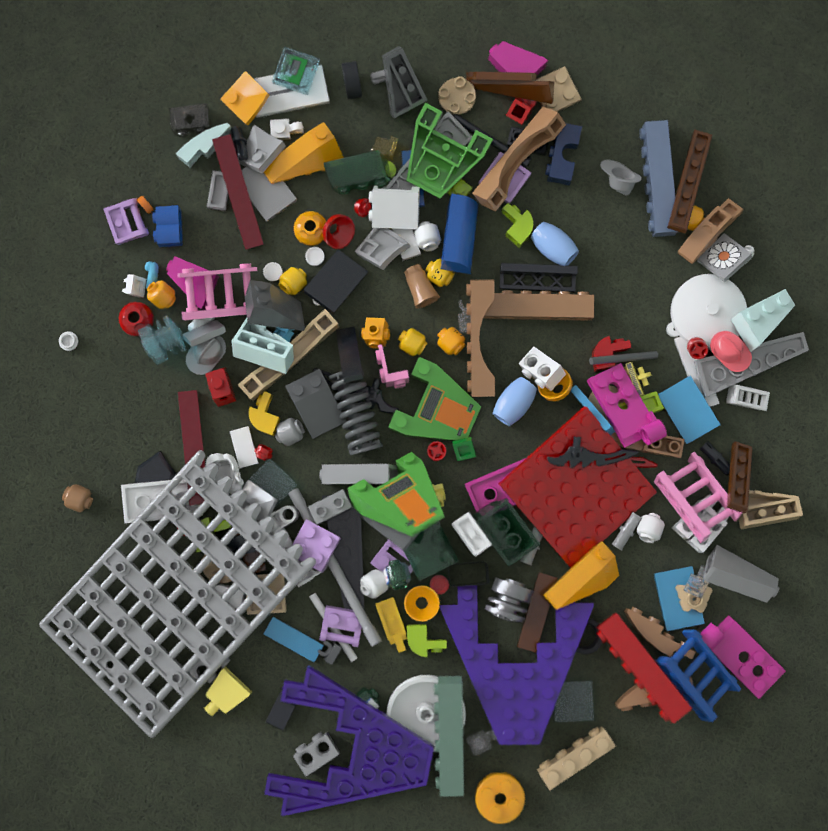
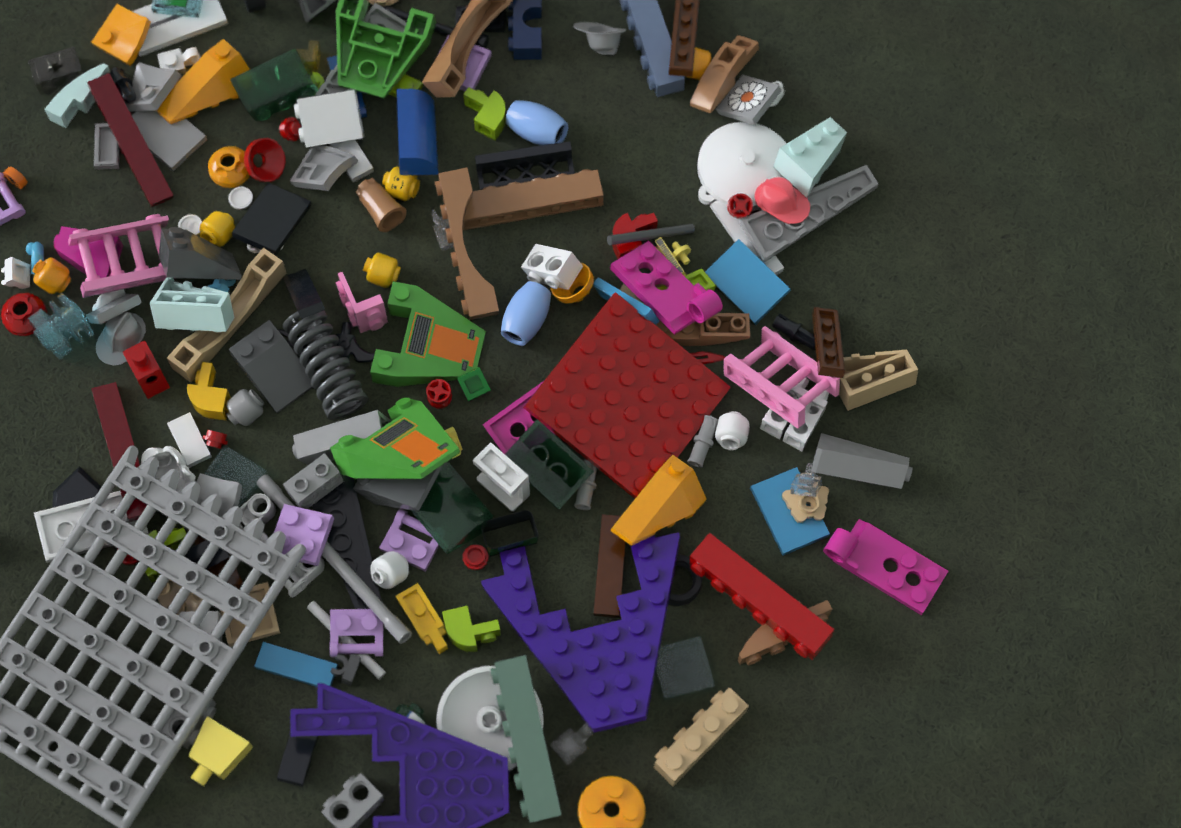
camera: 10 degrees left, 15 degrees down
blue brick [152,205,183,247] -> none
light orange brick [361,318,390,349] -> none
clear green head [383,560,411,590] -> none
light orange piece [404,586,440,621] -> none
white head [414,222,441,251] -> none
light orange head [437,327,466,355] -> none
flat silver wheel [485,578,534,623] -> none
black piece [547,436,639,468] -> none
medium nougat slope [624,607,695,659] -> none
blue fence [655,630,741,722] -> none
white slope [726,385,770,411] -> none

